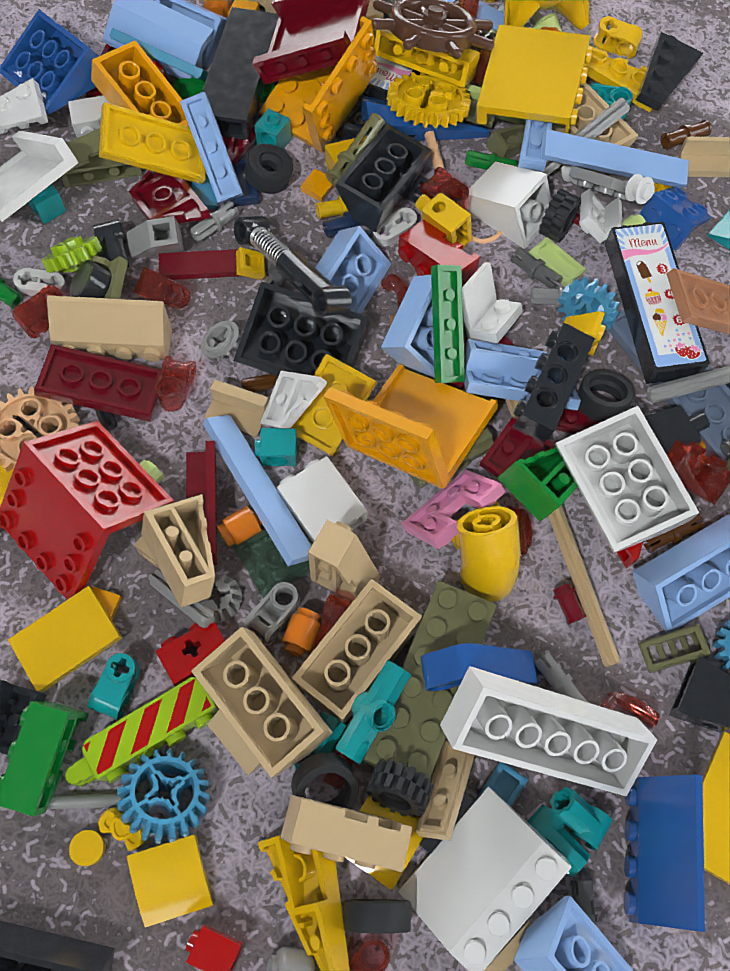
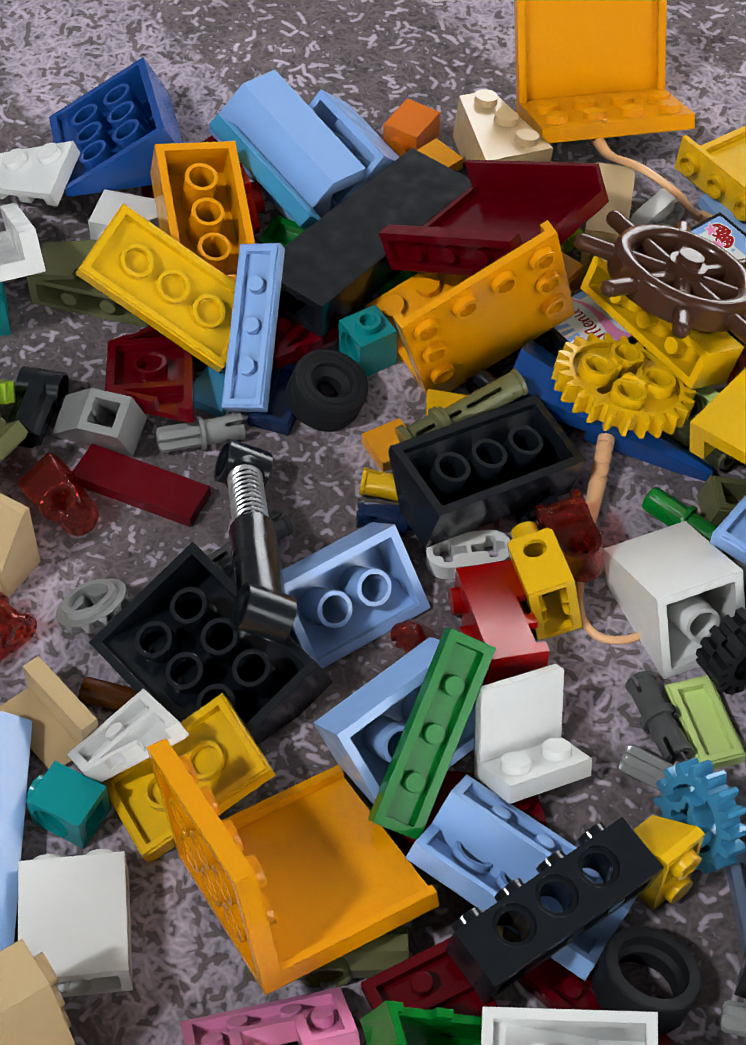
camera: 30 degrees right, 15 degrees down
yellow tile [236,247,265,280] -> none

